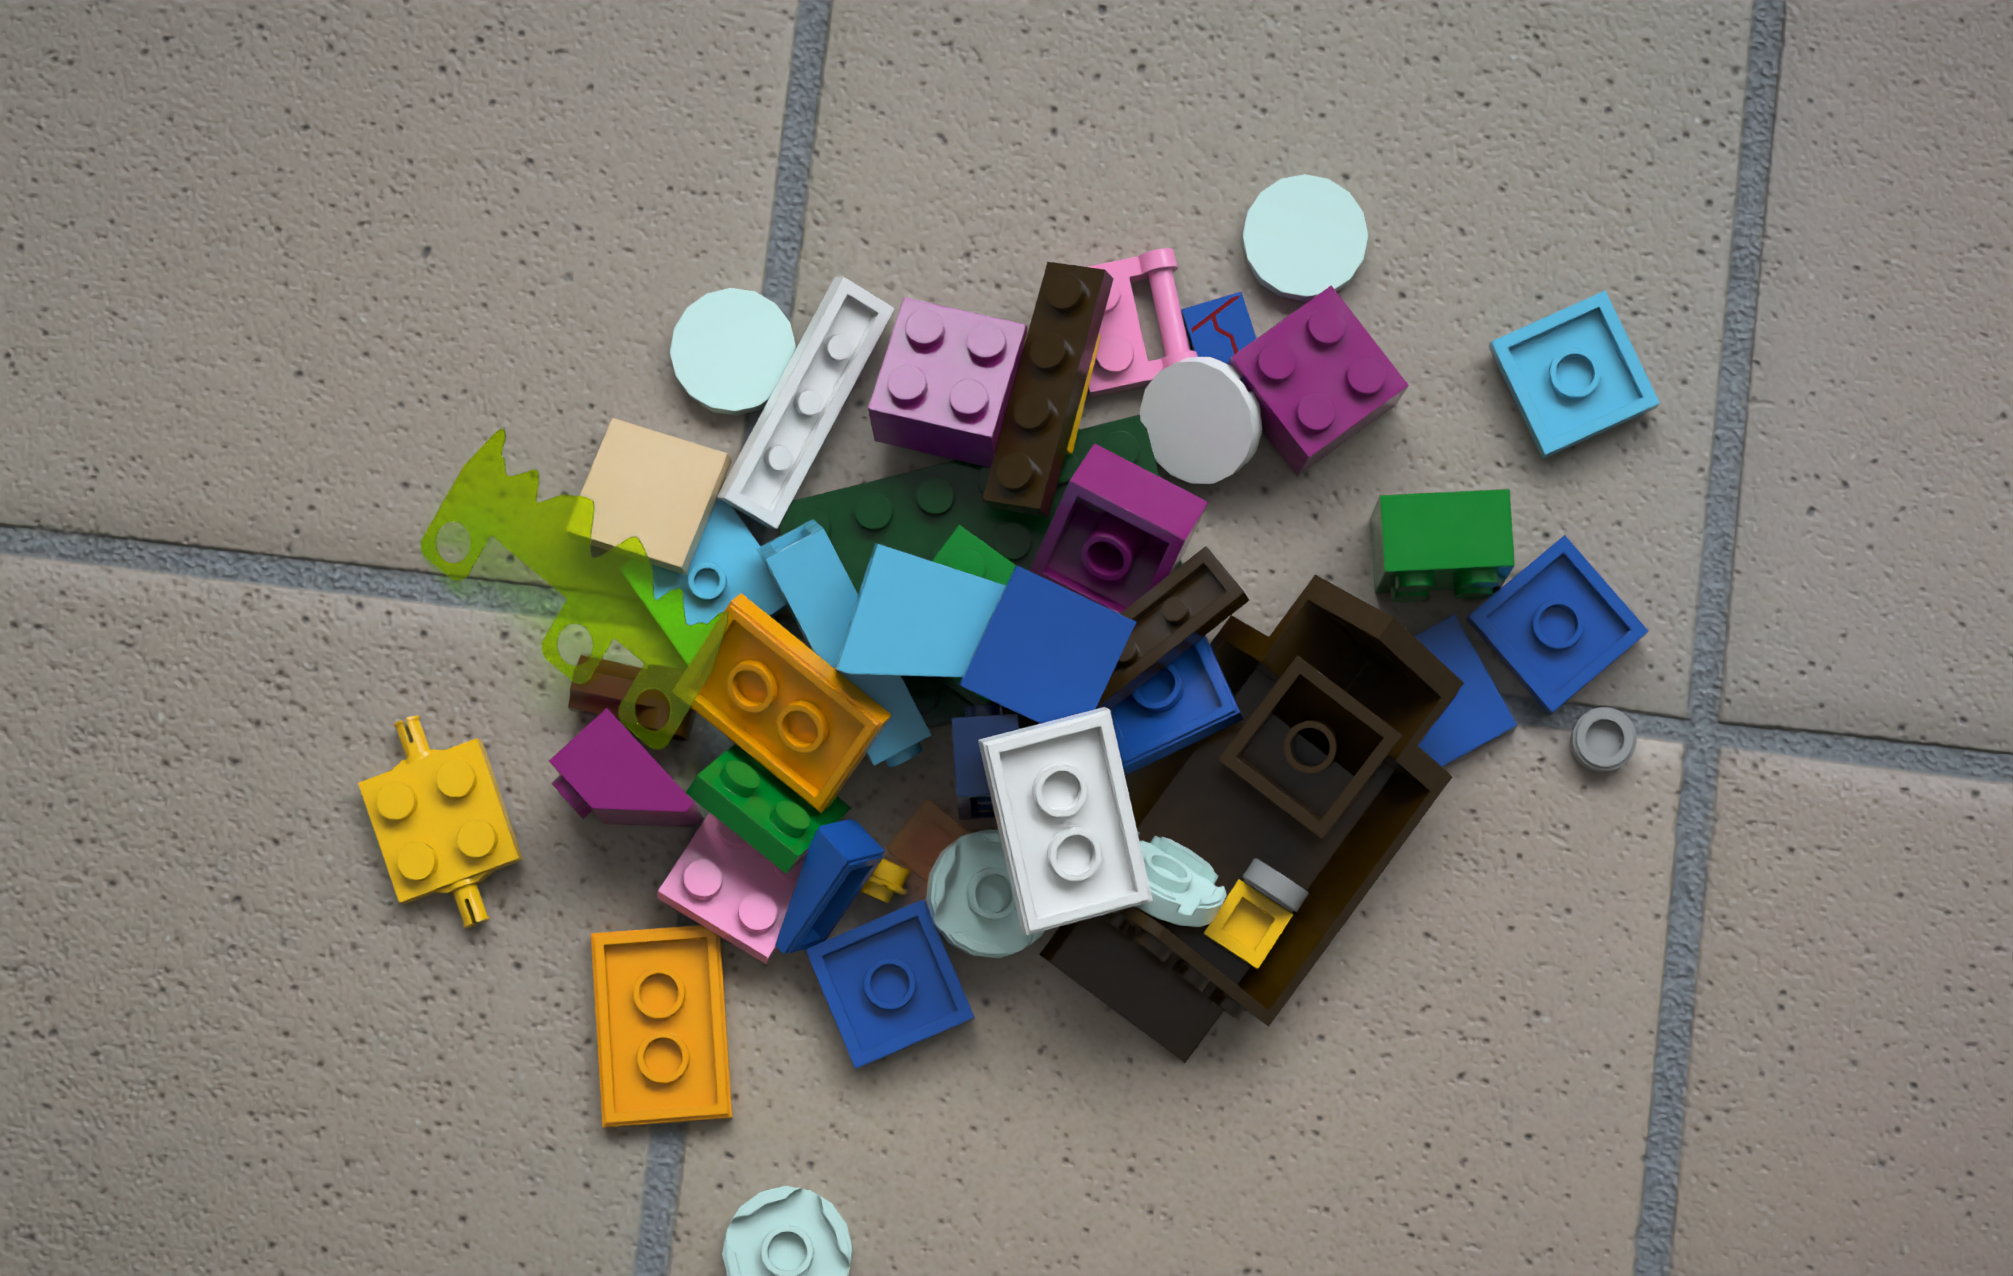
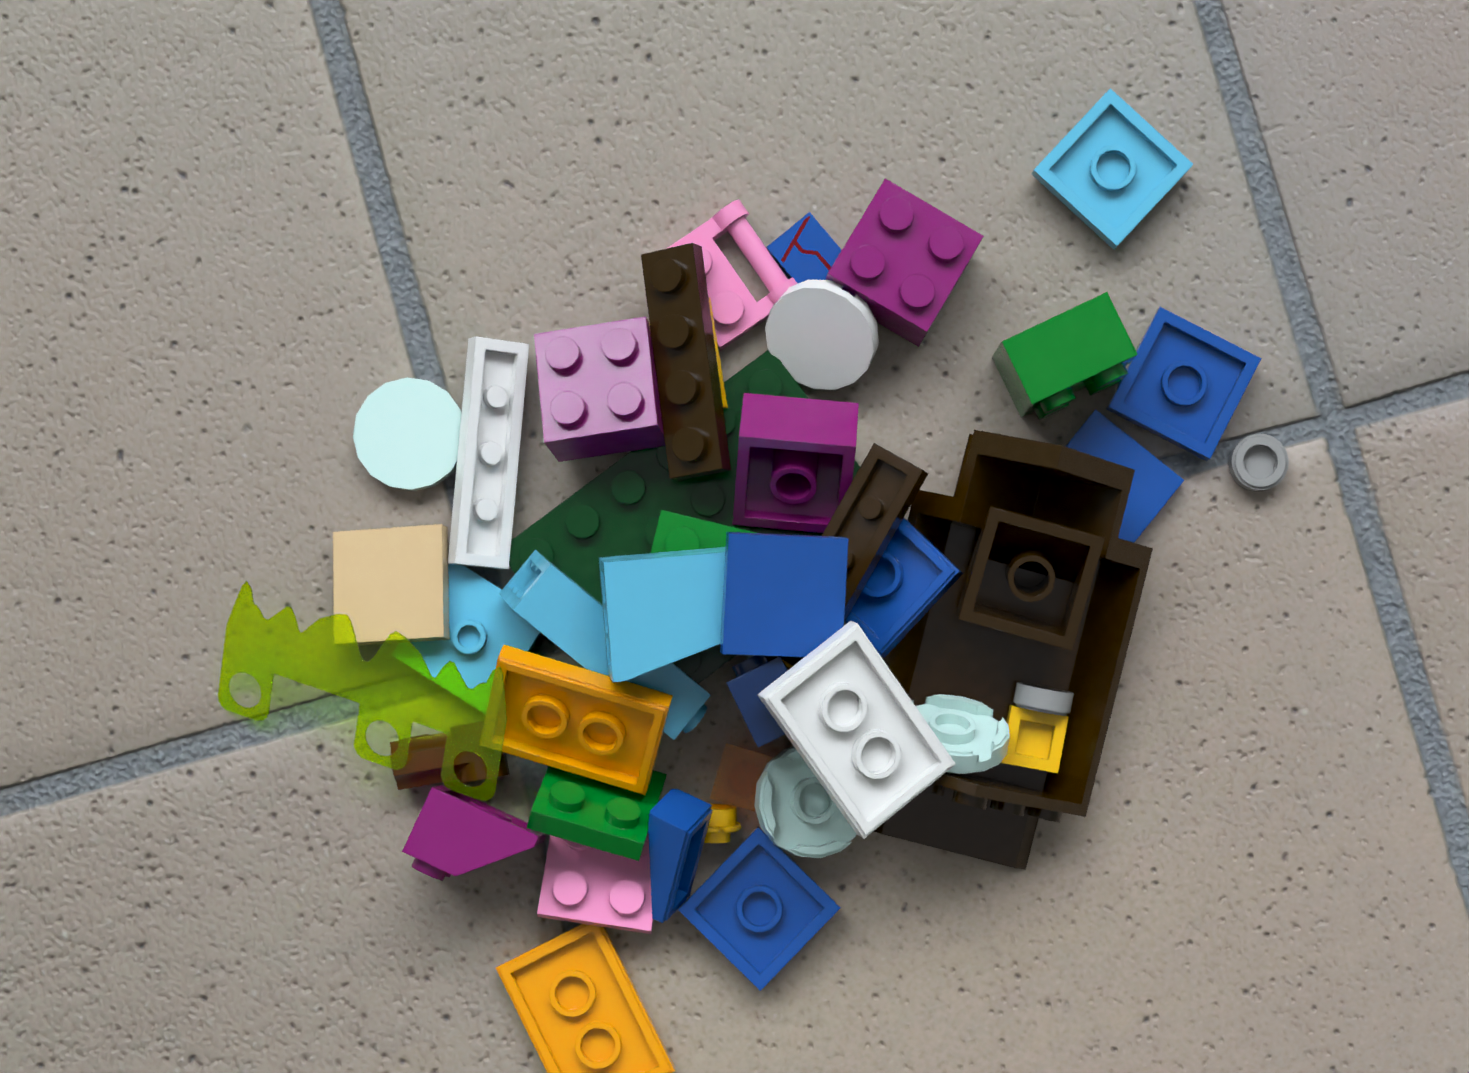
camera: 15 degrees left, 5 degrees up
yellow plate [358,715,524,929] -> none
light aqua tile [1241,174,1368,302] -> none

